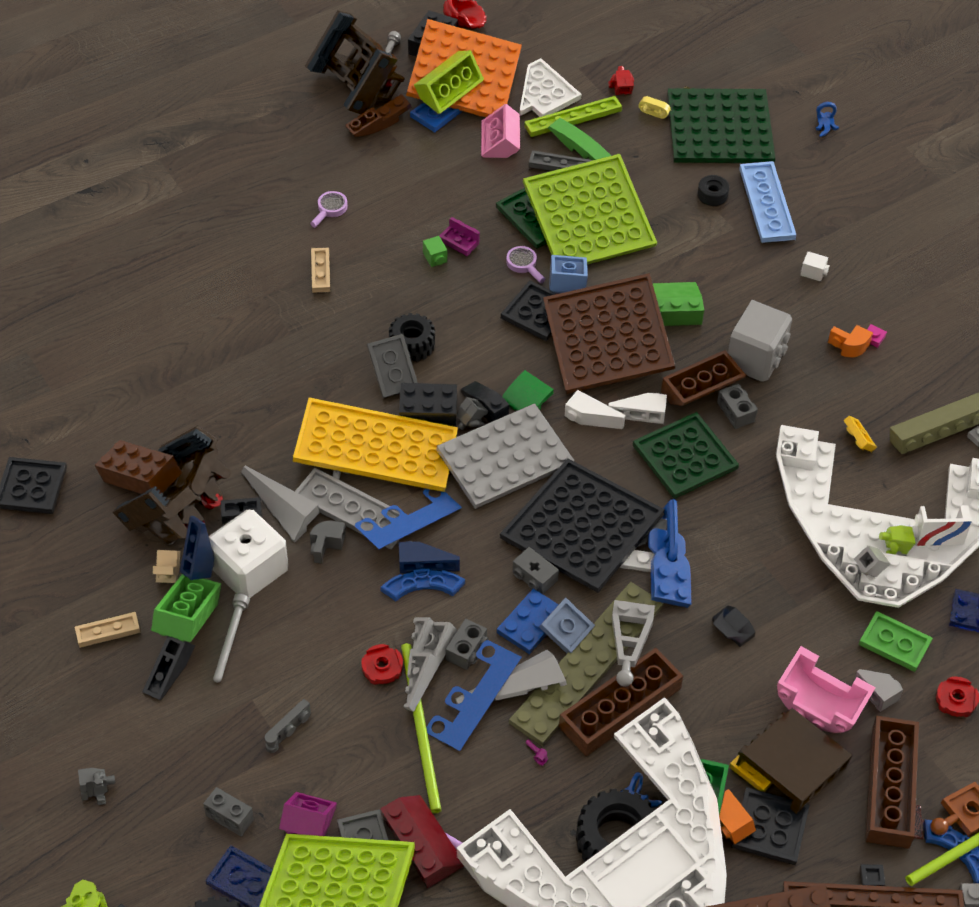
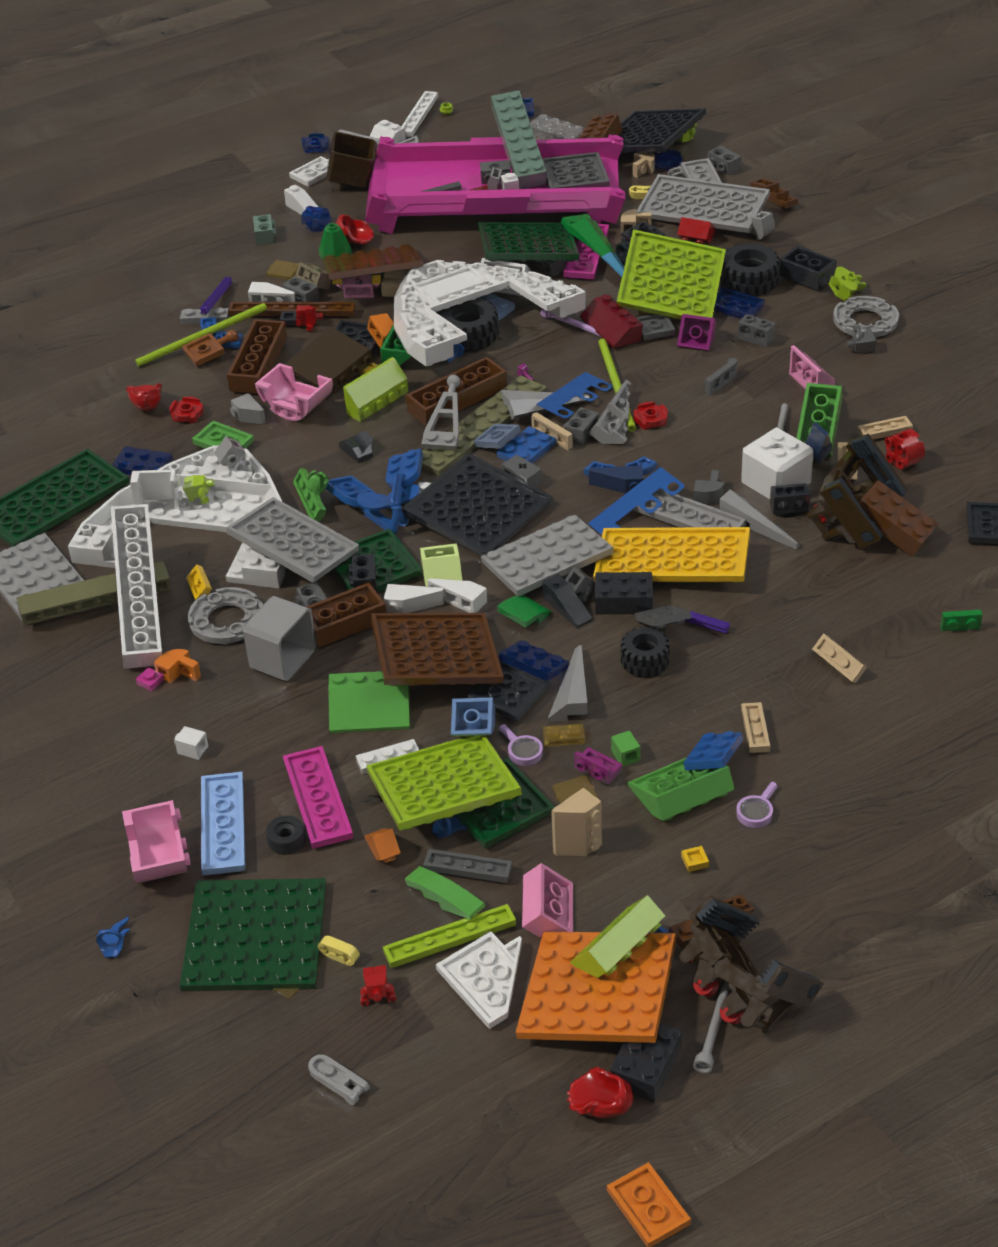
camera: 175 degrees left, 10 degrees down
none -> white brick [111,504,162,669]
none -> bright pink cylinder [122,800,191,883]
none -> light grey plate [188,587,263,645]
none -> light grey plate [226,497,359,583]
none -> dark pink plate [283,746,353,849]
none -> bright green plate [293,468,329,522]
none -> red piece [296,305,323,331]
none -> light grey plate [308,1055,370,1106]
none -> blue plate [326,475,402,534]
none -> lime slope [343,357,409,422]
none -> black brick [349,554,377,592]
none -> white plate [356,739,419,775]
none -> orange slope [364,828,401,863]
none -> yellowish green slope [420,543,463,587]
none -> clear blue plate [498,640,569,681]
none -> tan plate [531,412,573,450]
none -> clear yellow plate [543,724,585,747]
none -> light grey wedge [548,645,588,722]
none -> clear yellow piece [552,775,598,804]
none -> tan slope [552,788,602,856]
none -> bright green slope [628,757,734,821]
none -> yellow plate [681,846,709,872]
none -> dark purple axle [682,608,730,633]
none -> blue plate [683,731,743,770]
none -> bright pink slope [789,345,835,389]
none -> tan plate [812,633,867,683]
none -> light grey plate [833,296,899,339]
none -> red brick [885,429,925,470]
none -> green plate [940,610,983,631]

